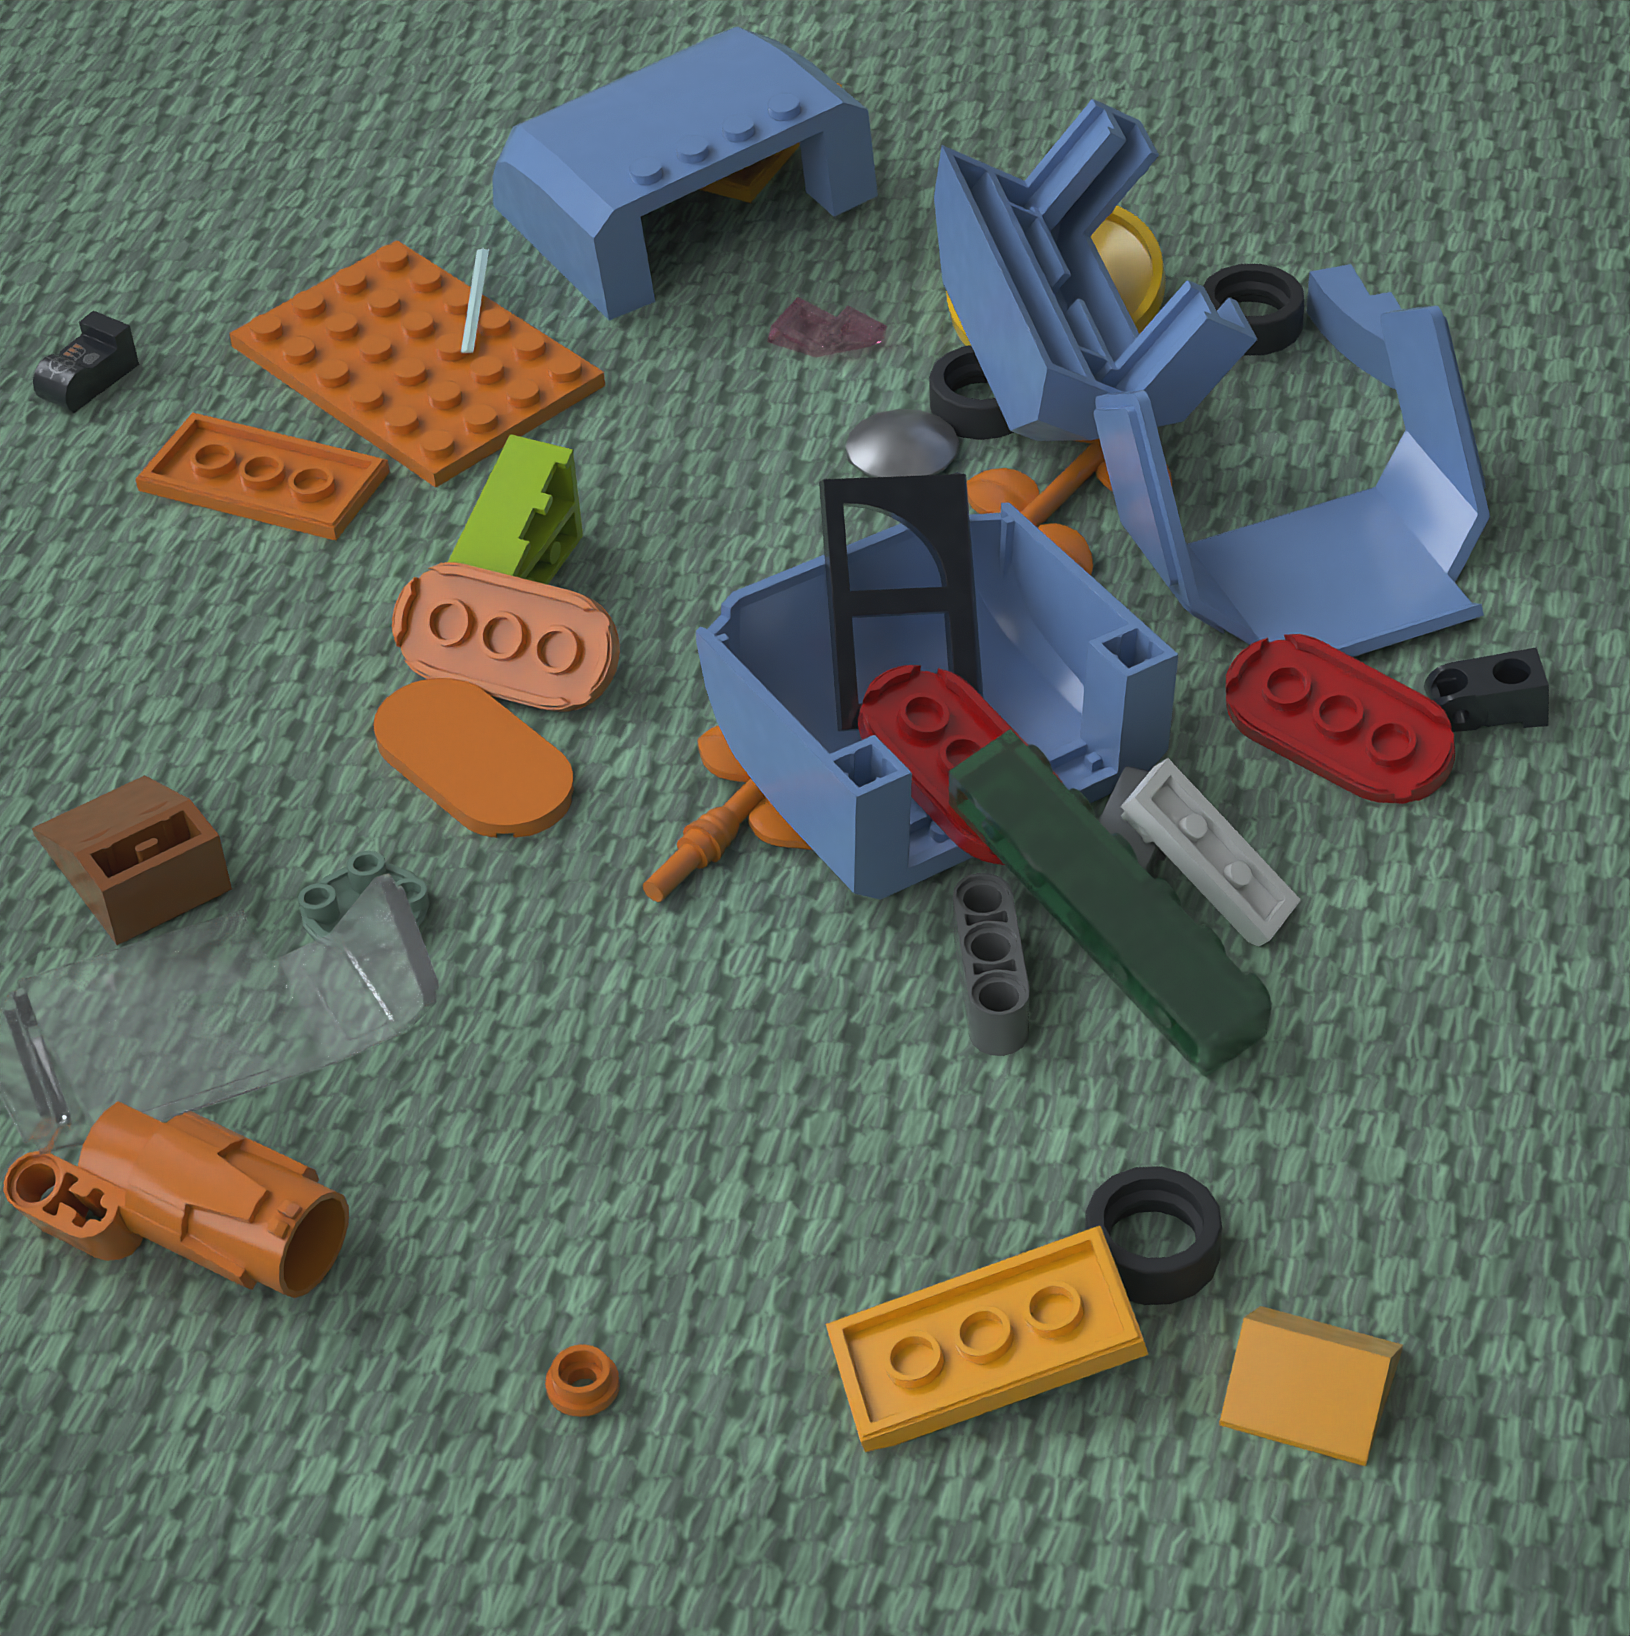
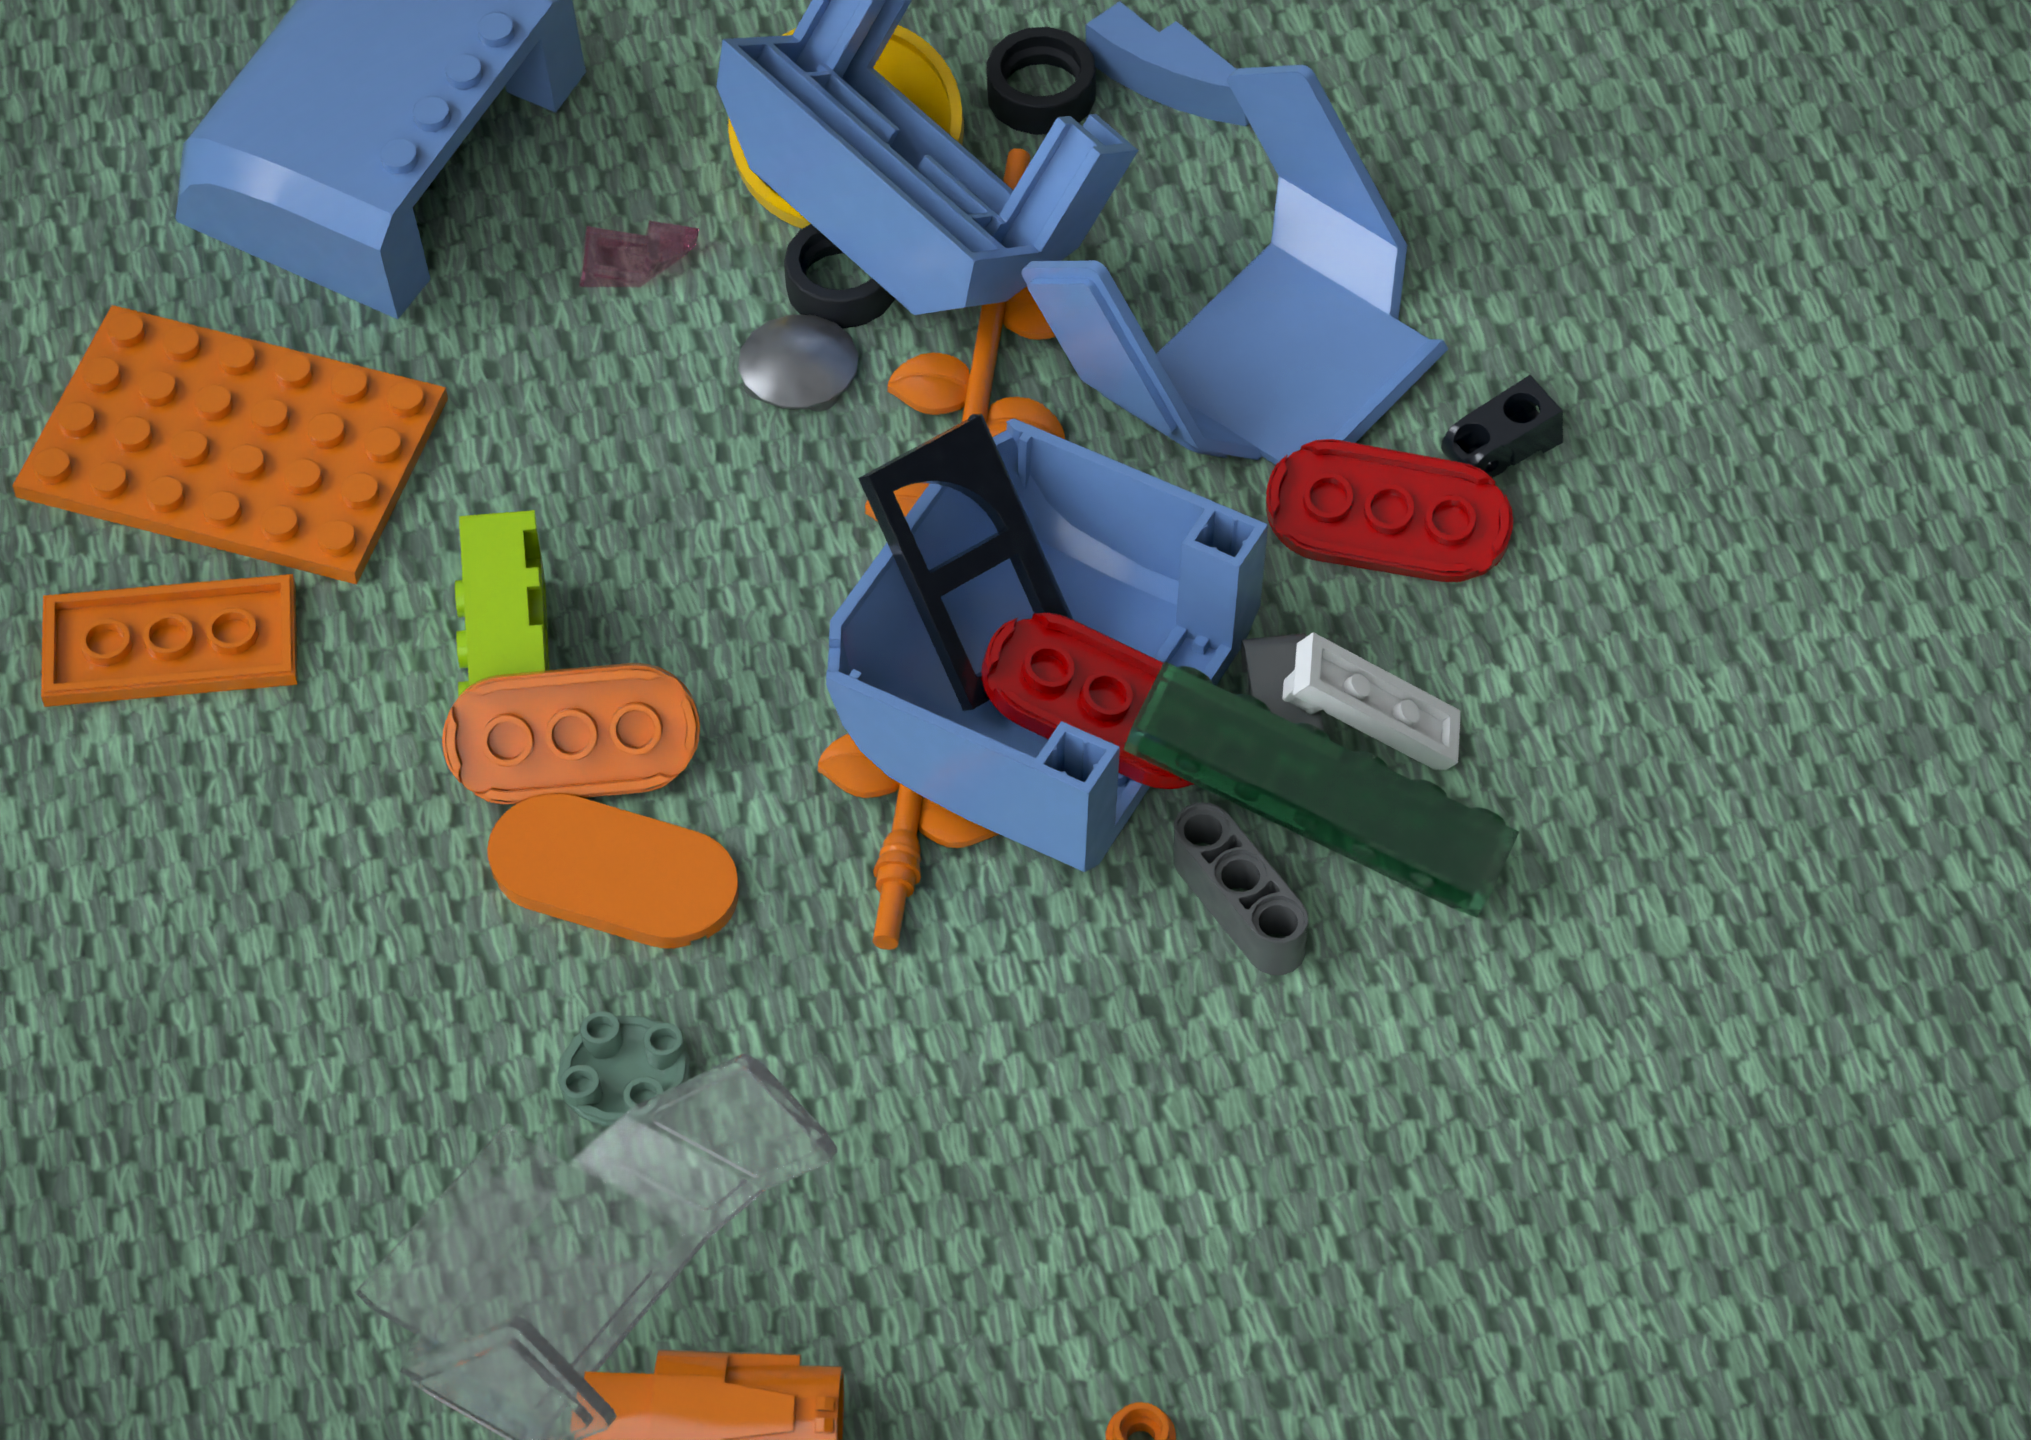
camera: 30 degrees left, 10 degrees up
dark orange slope [32,775,232,945] -> none
light aqua piece [461,248,489,353] -> none
light orange tile [826,1225,1149,1452] -> none
black tyre [1085,1166,1222,1305] -> none
light orange slope [1219,1306,1403,1467] -> none

